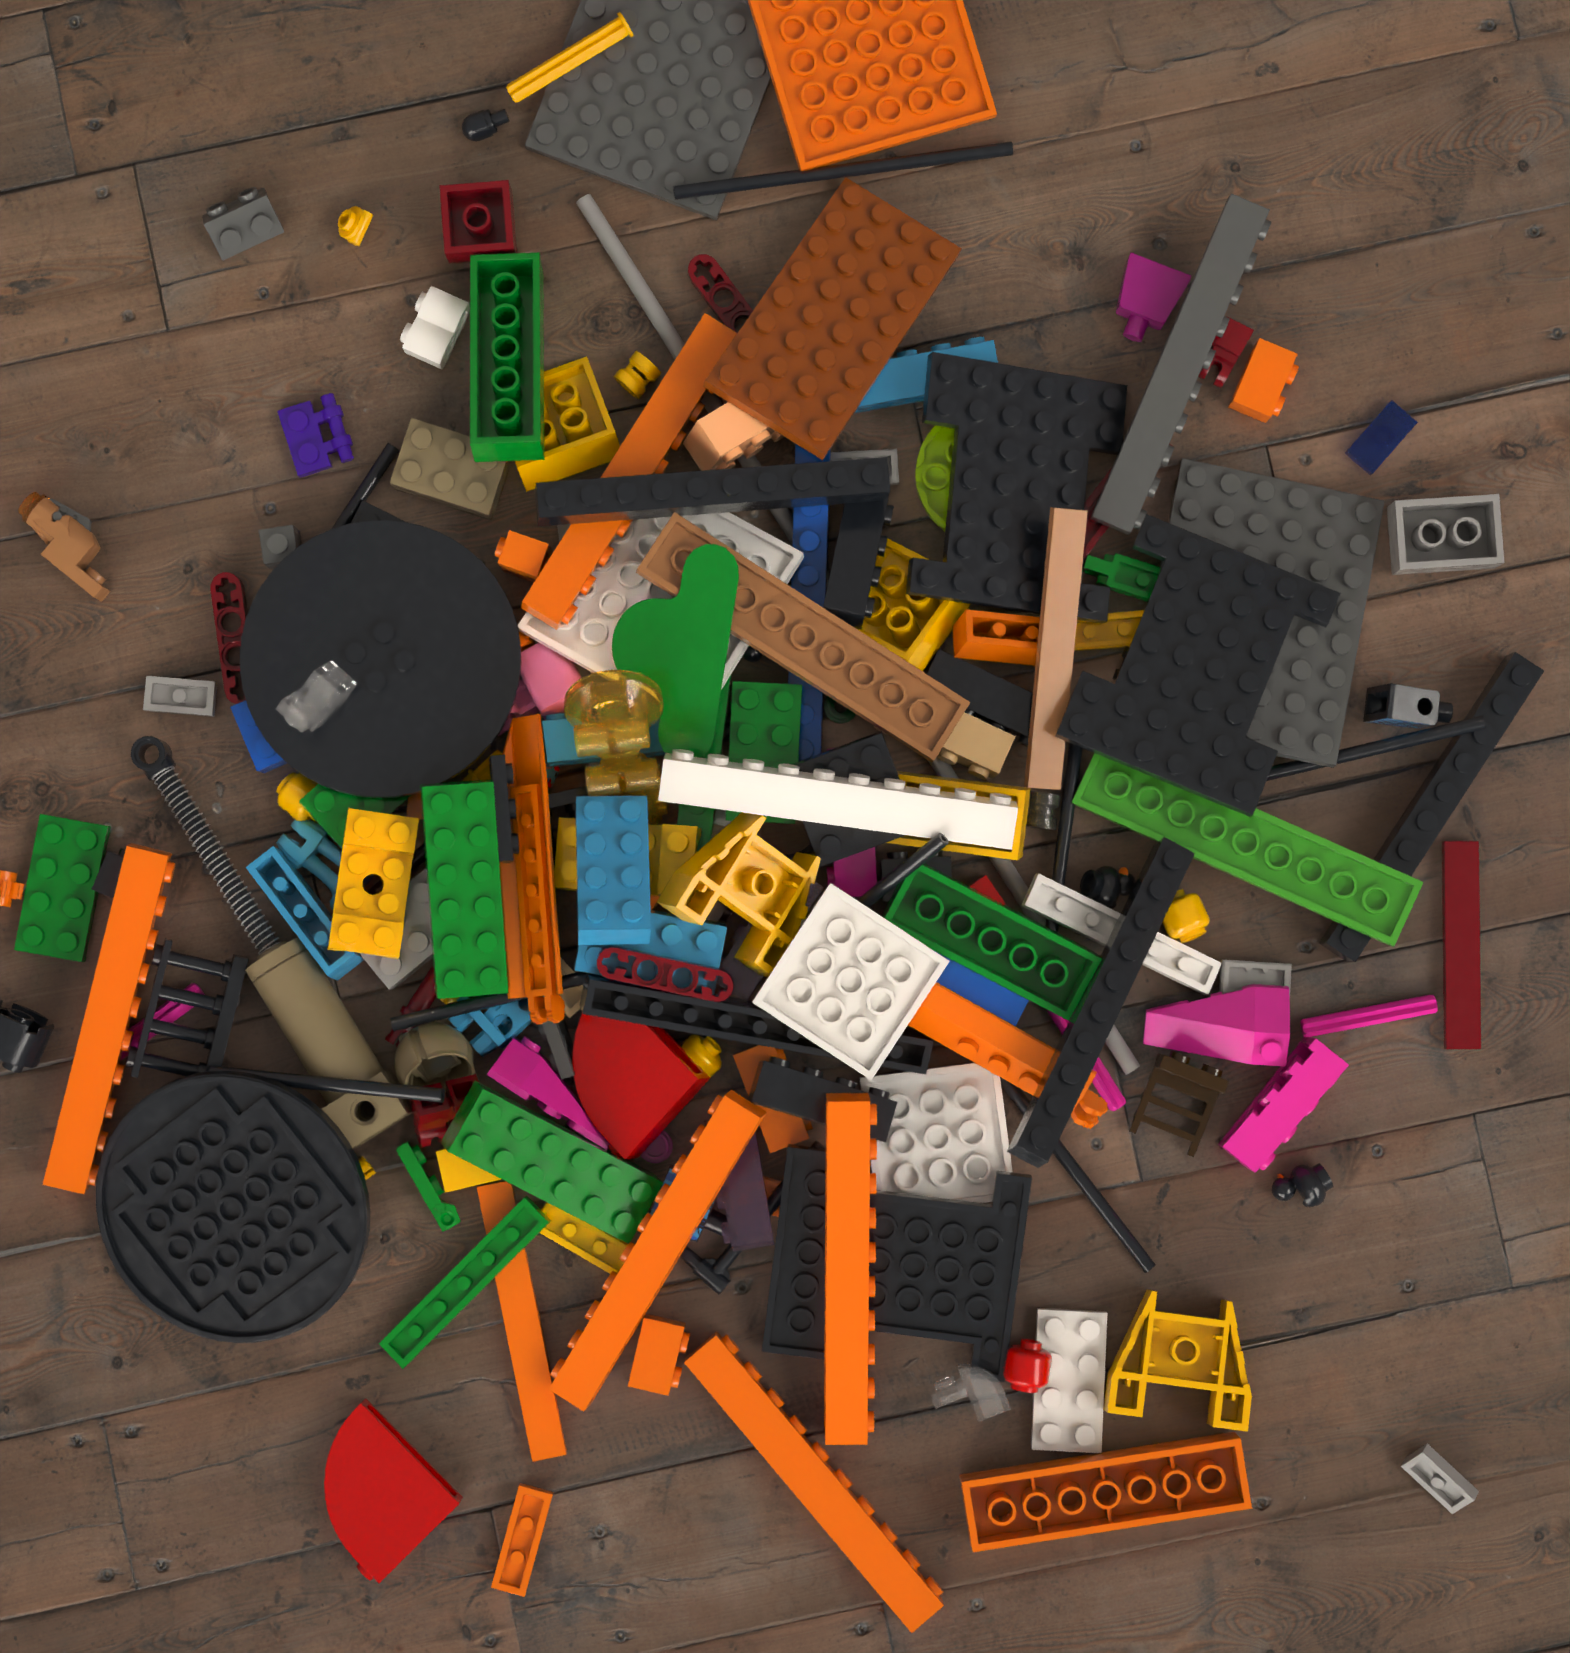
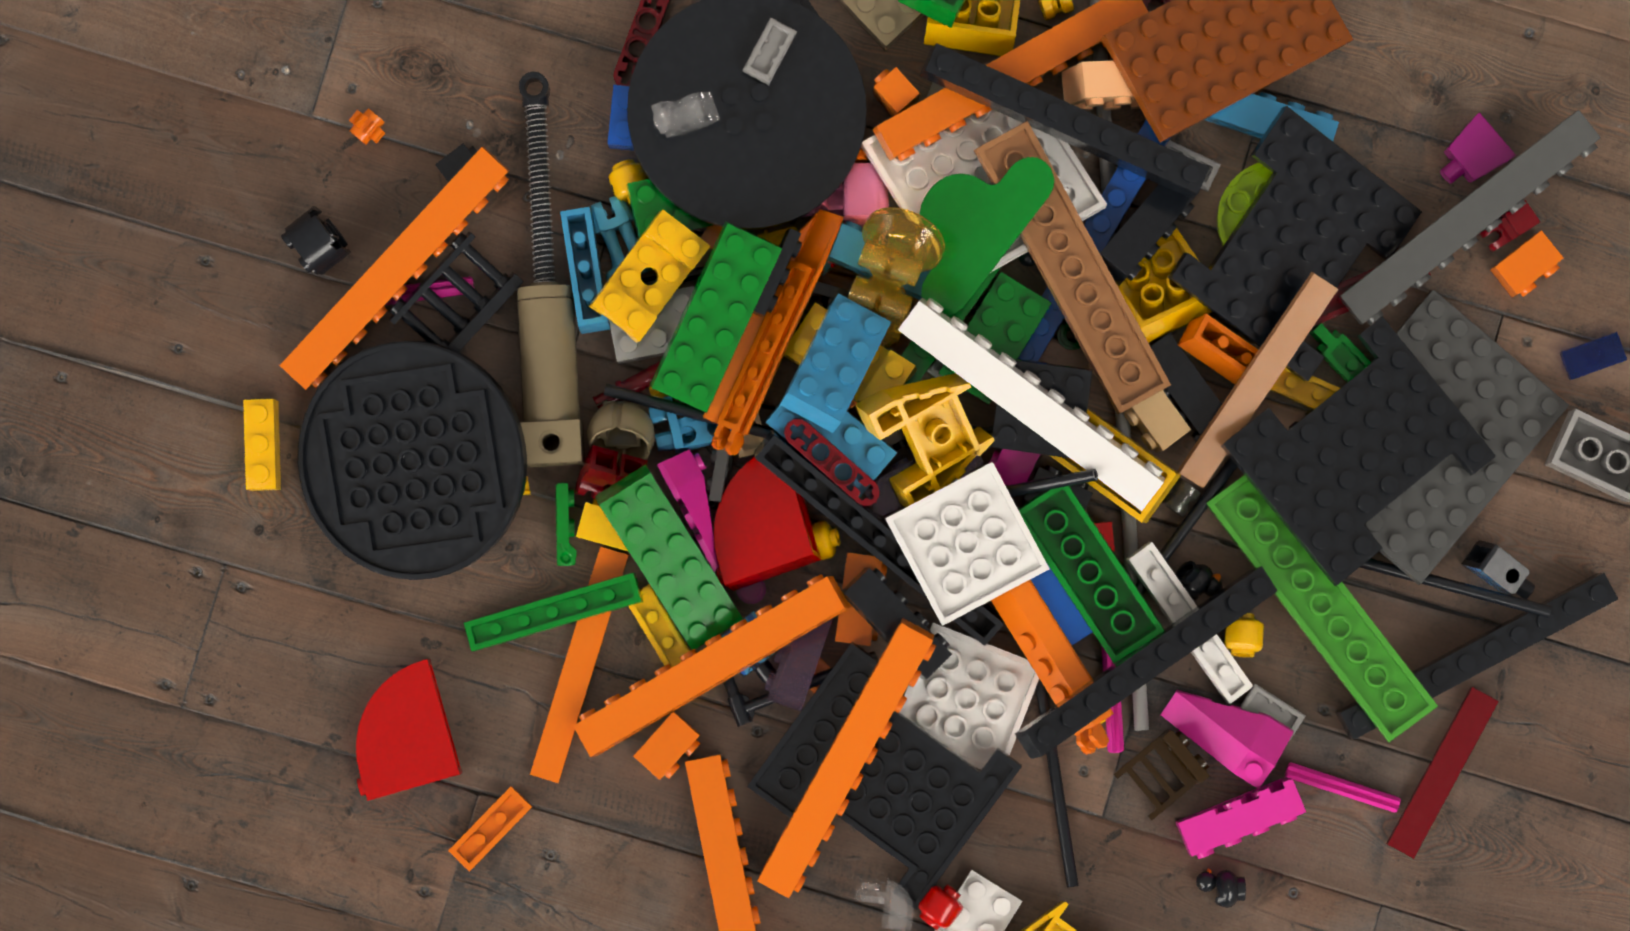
camera: 30 degrees right, 0 degrees up
green plate [14,814,111,962] -> none
light grey plate [143,676,218,717] -> none
black piece [209,1065,445,1103] -> none
none -> yellow brick [243,399,281,491]
none -> light grey plate [742,18,797,85]

